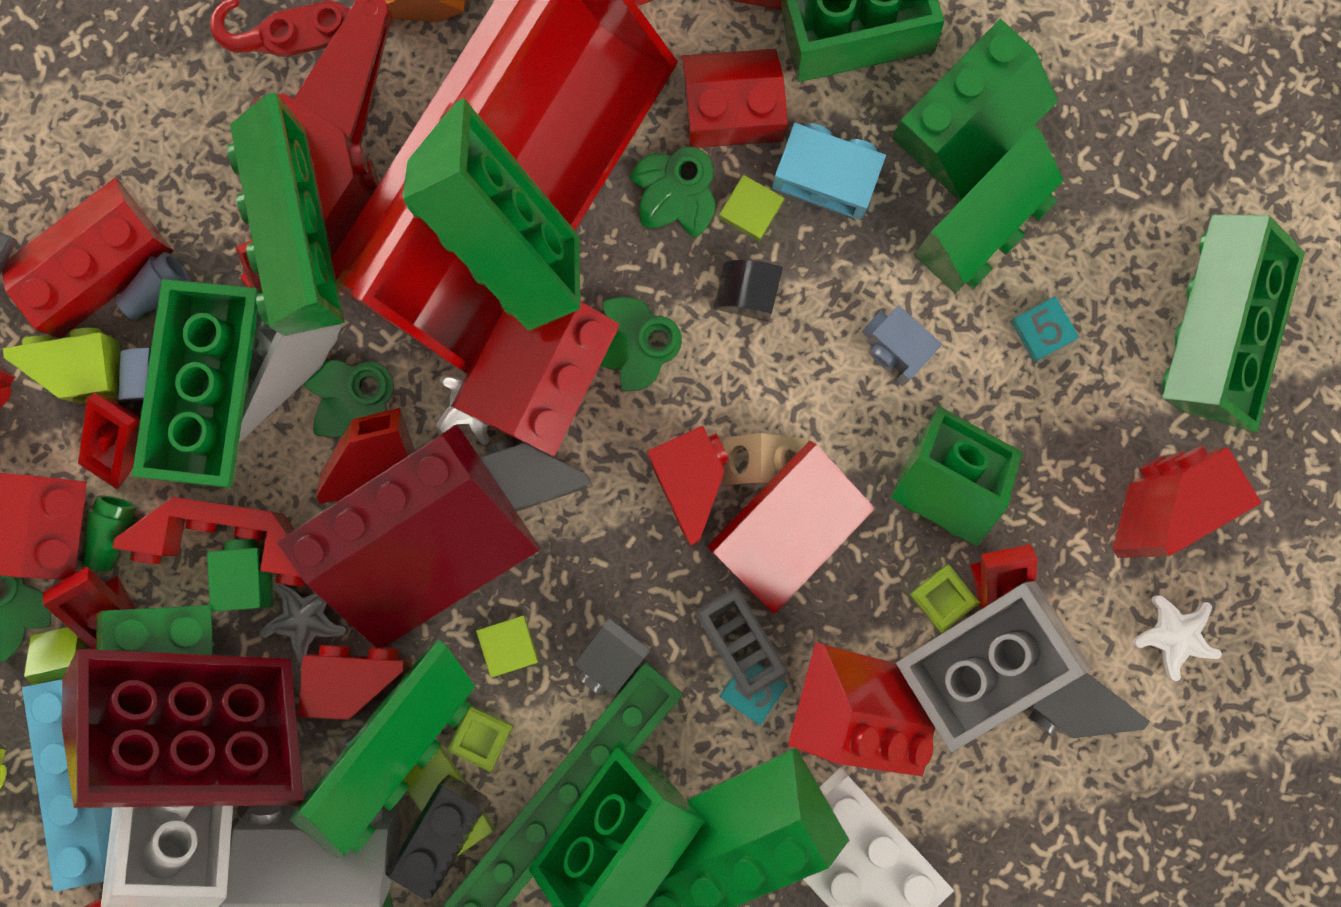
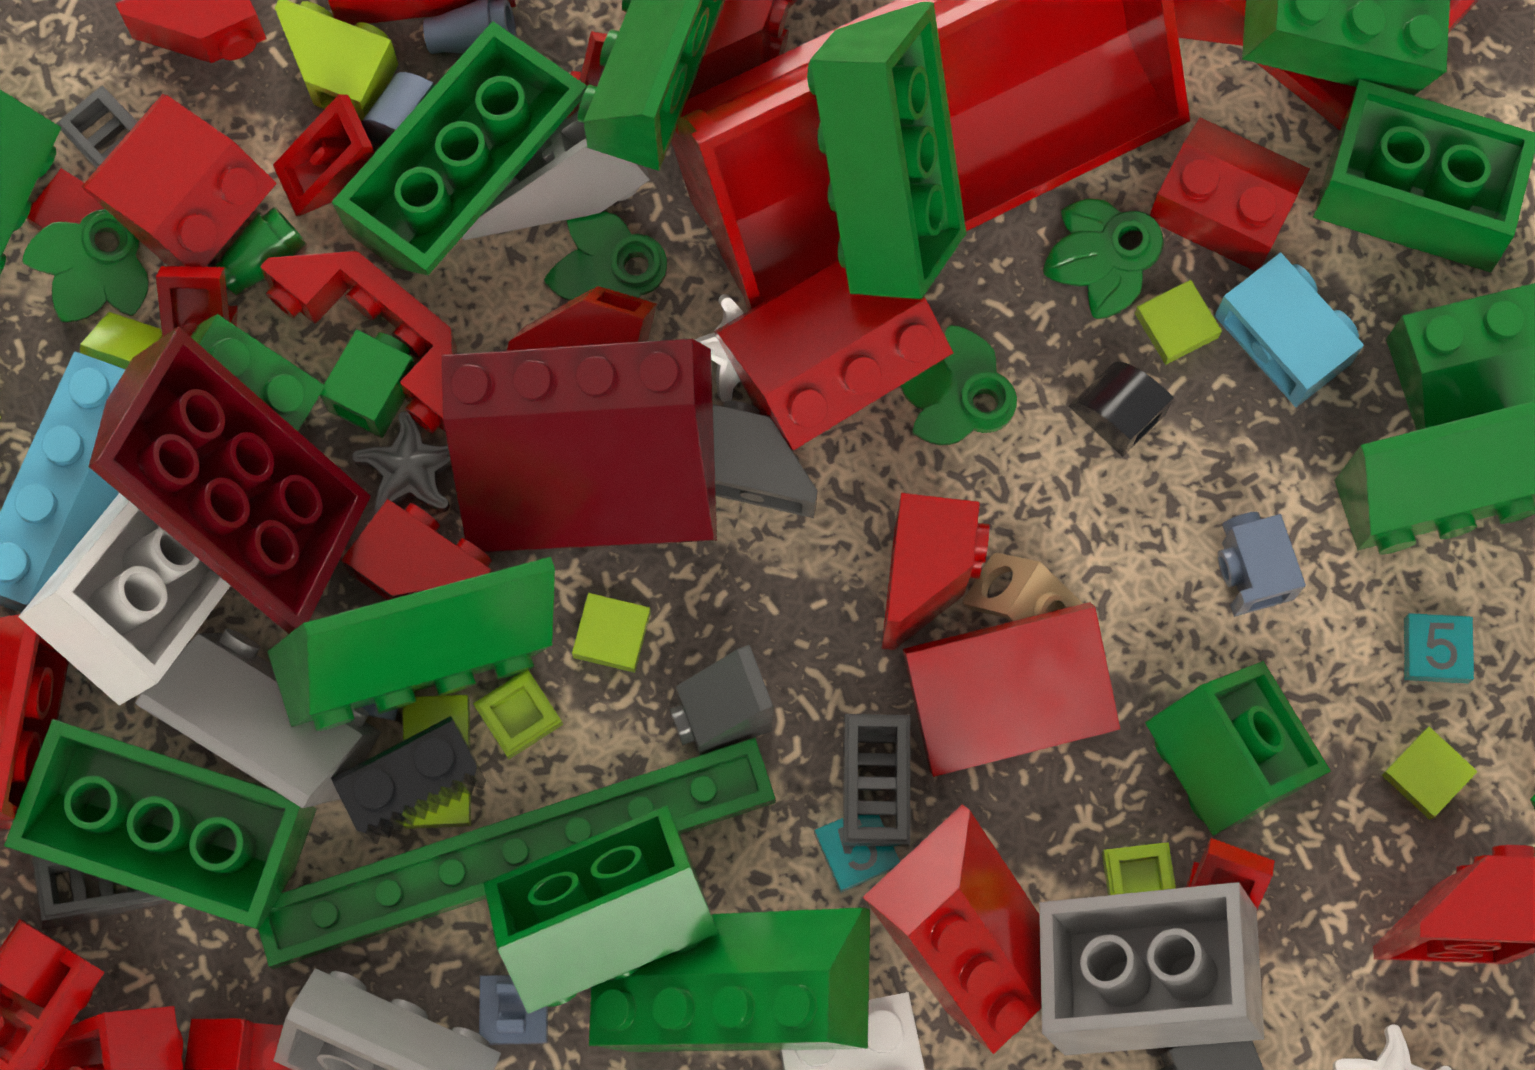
camera: 30 degrees right, 10 degrees down
none -> lime tile [1382,726,1478,820]

